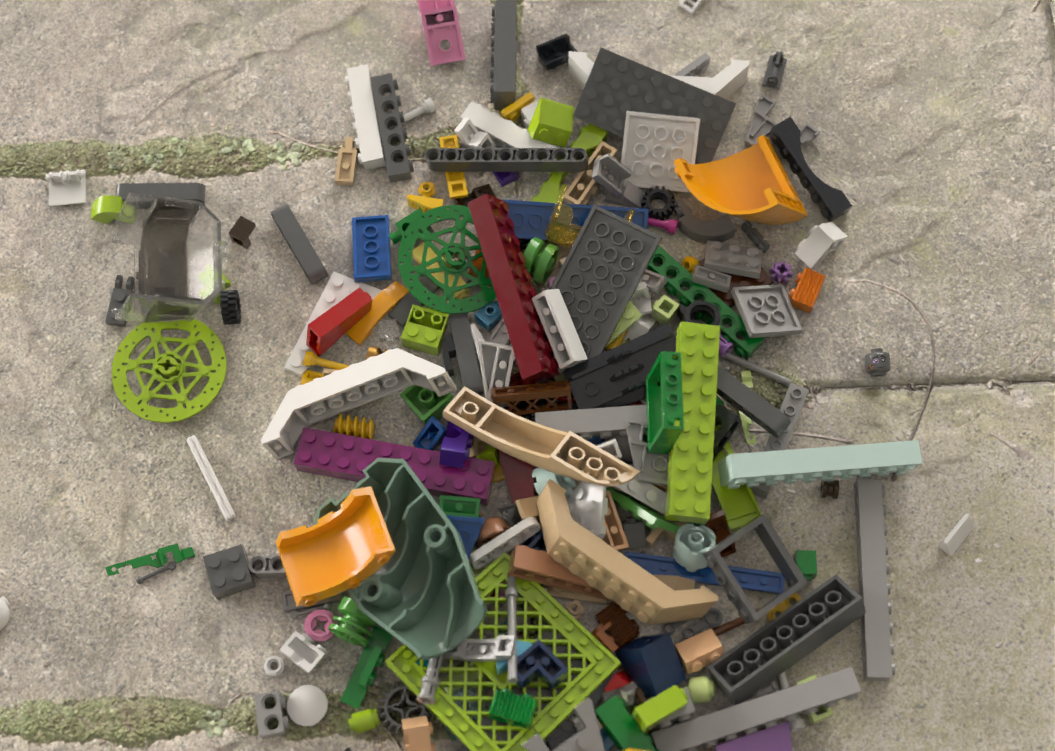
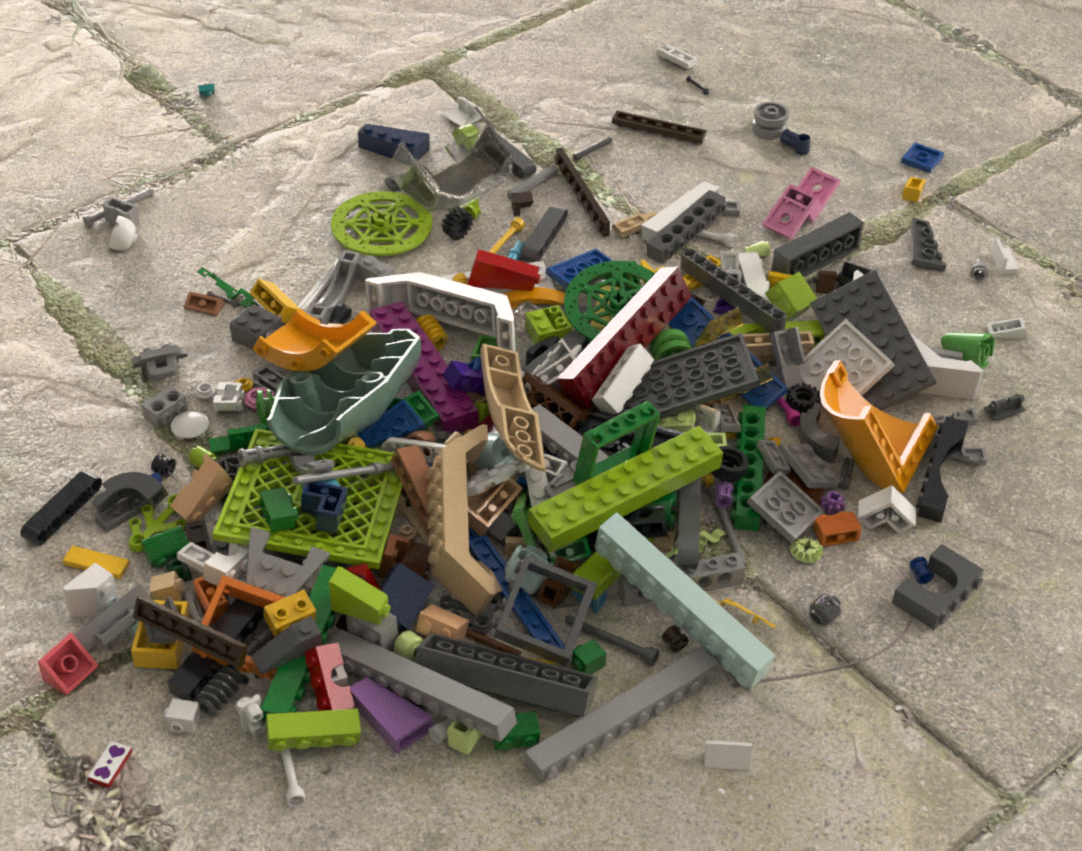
camera: 50 degrees right, 25 degrees down
none -> light grey piece [131,344,188,380]
none -> nougat slope [184,291,225,316]
none -> yellow plate [235,378,253,394]
none -> yellow brick [250,278,300,323]
none -> light grey arch [306,250,361,325]
none -> black cone [330,303,352,325]
none -> light grey brick [357,255,395,283]
none -> dark blue wedge [358,124,430,166]
none -> yellow piece [488,217,525,254]
none -> green brick [493,711,540,751]
none -> light grey axle [507,165,558,198]
none -> medium azure pin [508,241,525,261]
none -> dark brown plate [554,147,610,237]
none -> dark grey piece [565,616,660,666]
none -> dark grey bar [573,136,612,160]
none -> dark brown plate [612,110,707,144]
none -> yellow piece [714,598,776,628]
none -> light grey tile [723,201,740,216]
none -> yellowish green cone [745,241,771,257]
none -> yellowish green gear [790,535,823,563]
none -> reddish brown slope [815,270,837,294]
none -> dark grey arch [892,544,984,630]
none -> clear blue bush [909,556,934,584]
none -> bright green cone [941,332,995,369]

